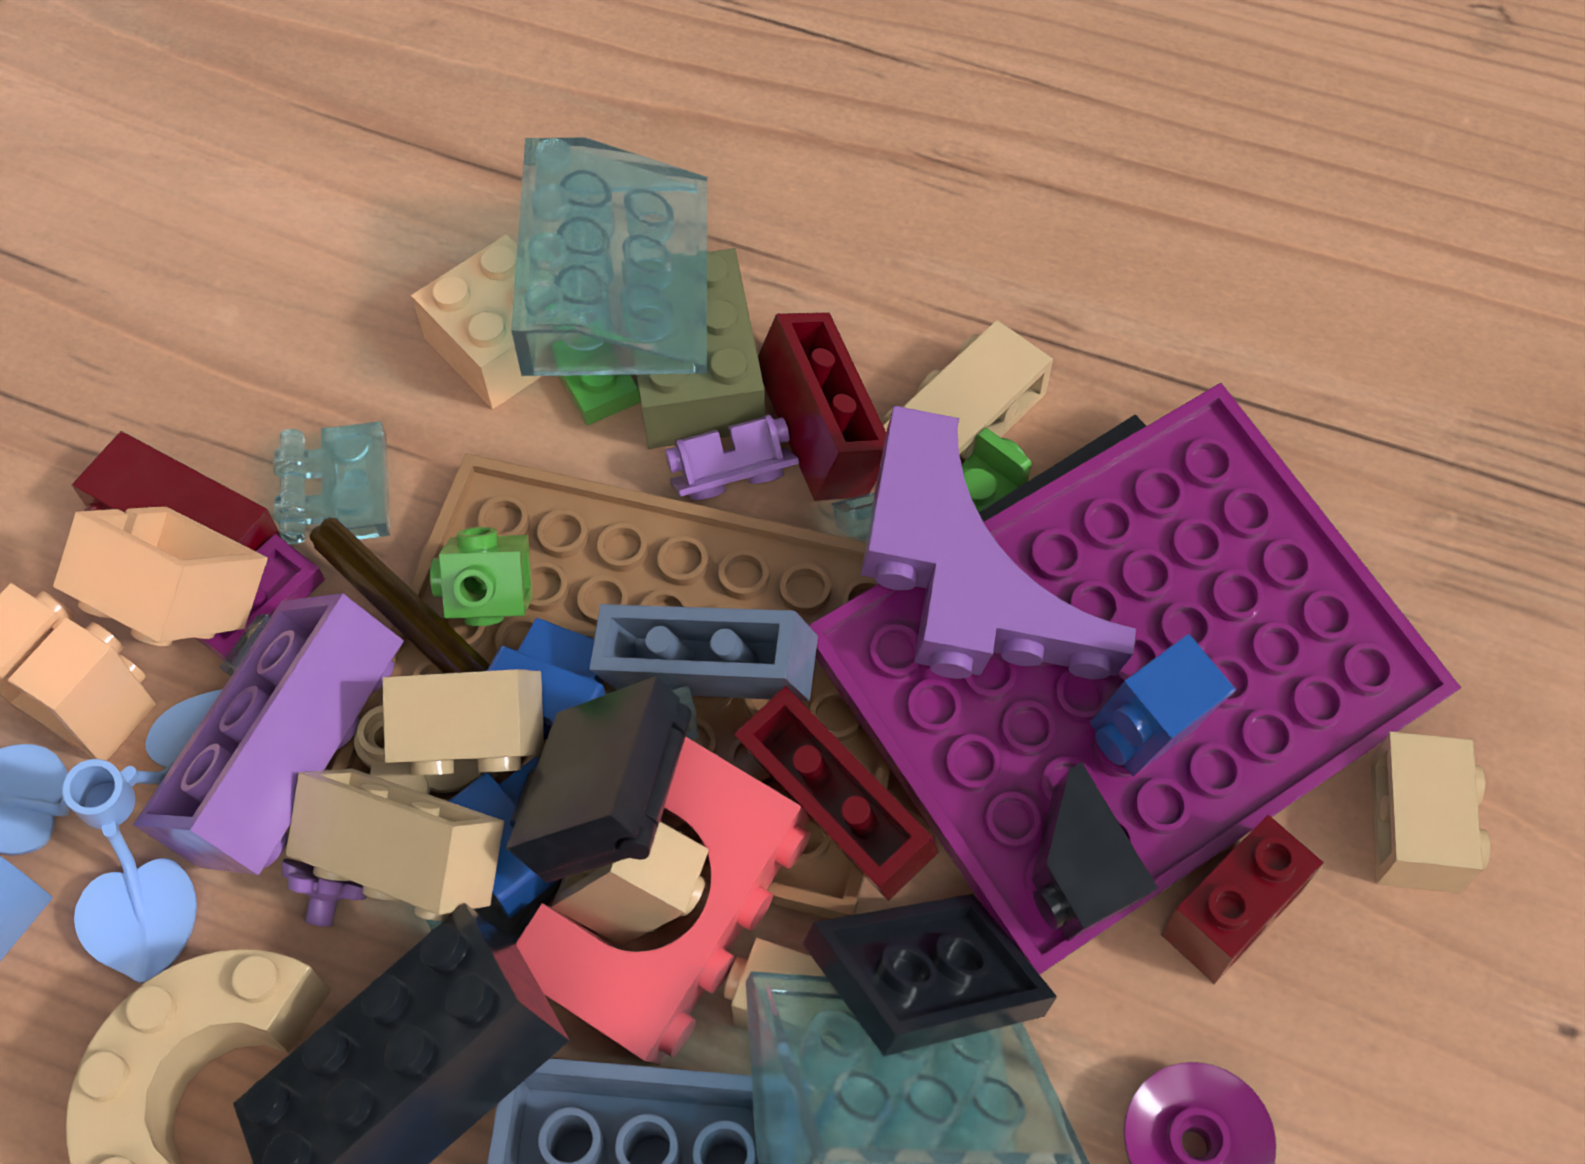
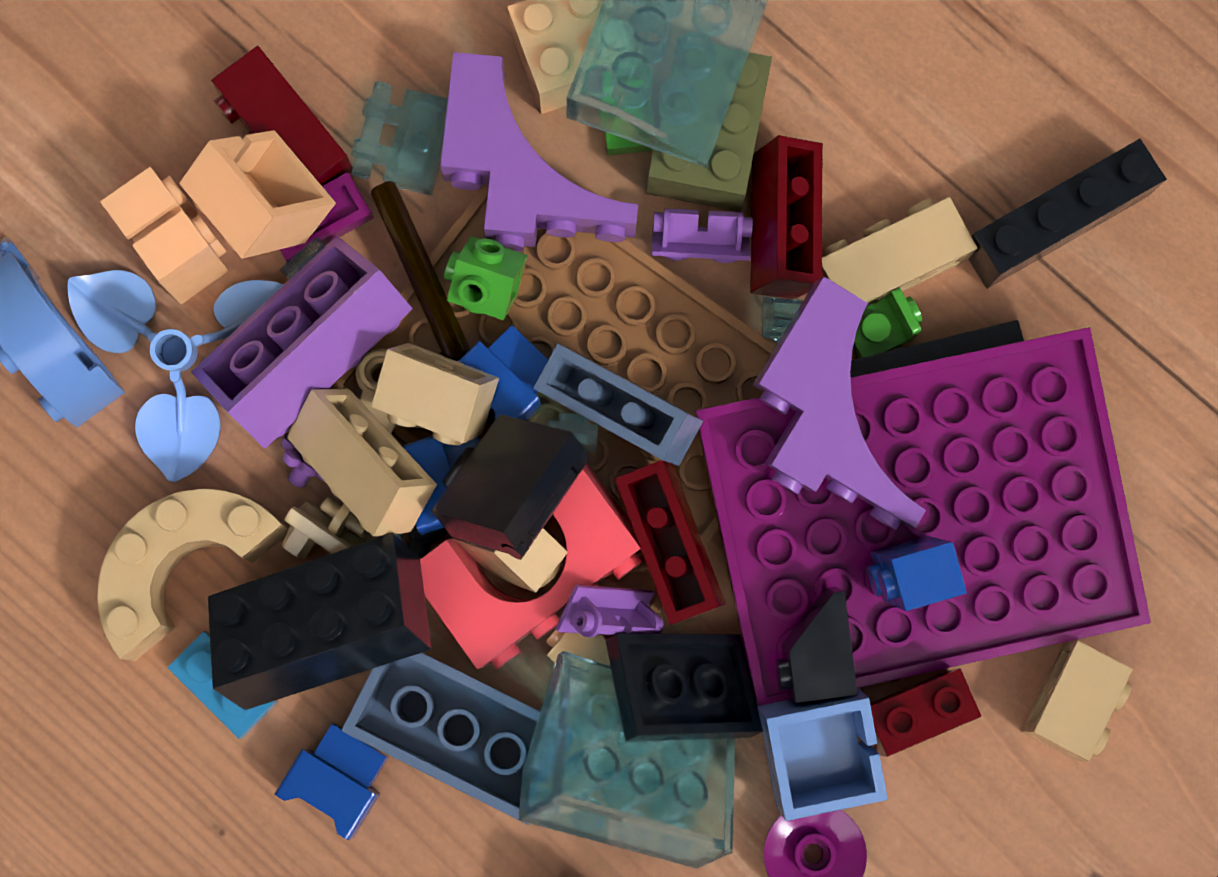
camera: 15 degrees right, 20 degrees up
none -> tan hips [282,497,368,559]
none -> medium lavender arch [441,52,638,252]
none -> medium lavender hinge [556,584,663,638]
none -> medium blue piece [757,687,888,821]
none -> black brick [968,138,1167,289]

